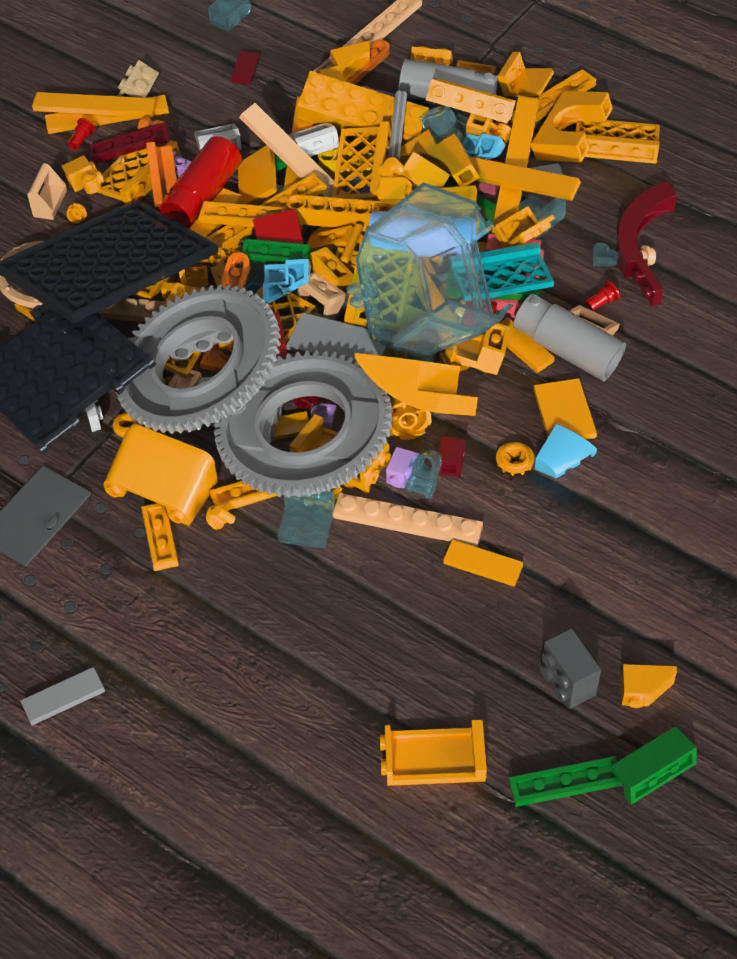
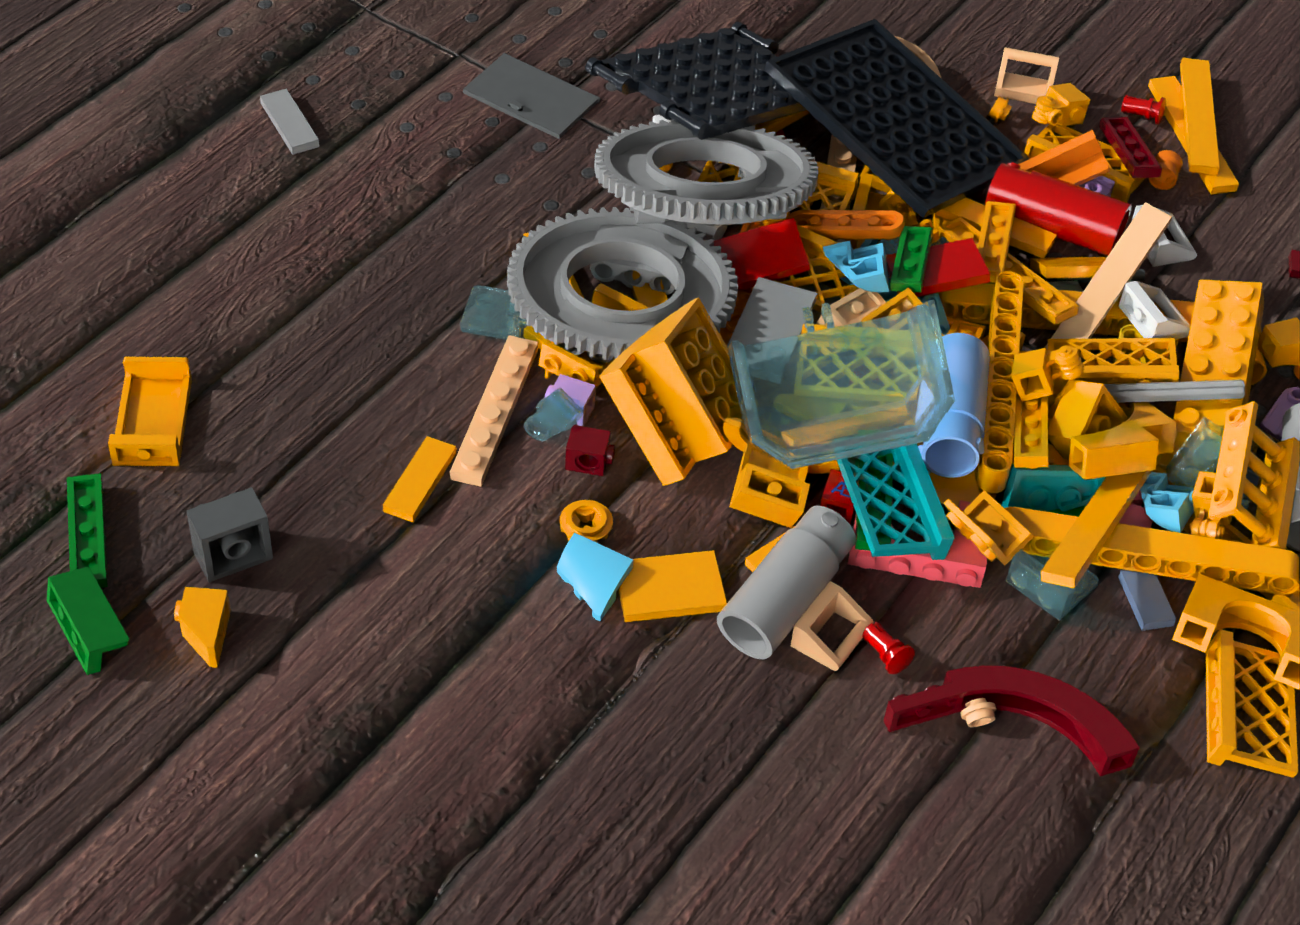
camera: 85 degrees right, 5 degrees down
light orange windscreen [104,424,218,526] -> none
tan bracket [118,60,159,98] -> none
light orange tile [141,503,179,571] -> none
light orange plate [206,505,235,530] -> none
clear light blue tile [592,243,618,267] -> none

